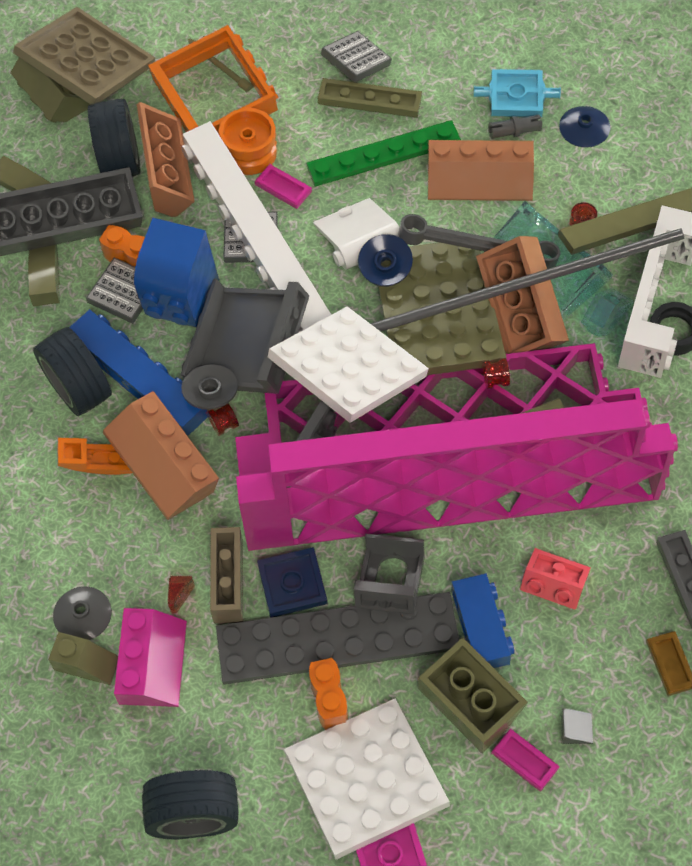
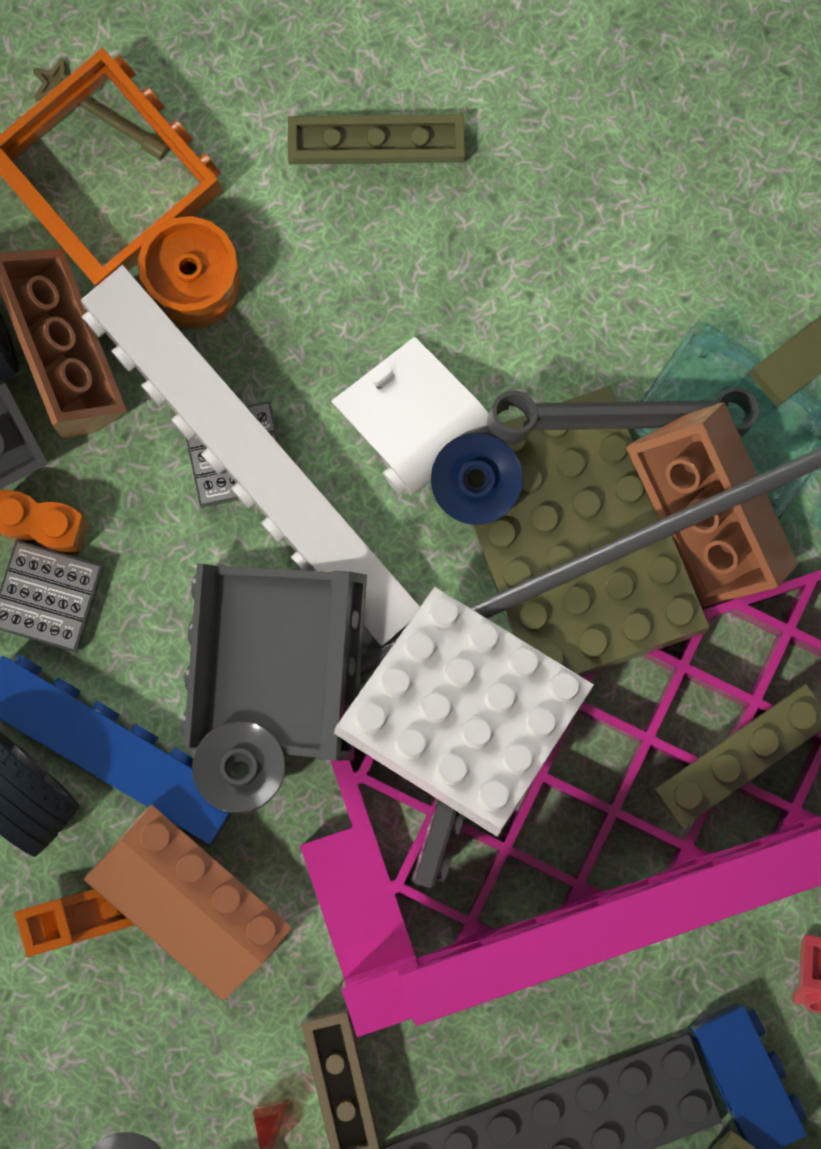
camera: 20 degrees left, 20 degrees up
blue brick [134,218,219,328] -> none
clear red wheel [206,403,239,436] -> none
dark pink tile [255,164,312,209] -> none
dark blue plate [257,547,328,618] -> none
green plate [306,120,461,187] -> none
tile [321,31,392,83] -> none
dark grey panel [354,534,425,614] -> none
nougat slope [428,140,534,201] -> none
medium azure plate [474,69,561,117] -> none
clear red wheel [483,358,510,389] -> none
dark grey pin [488,114,542,139] -> none
dark blue dish [559,106,611,148] -> none
clear red wheel [570,202,597,226] -> none

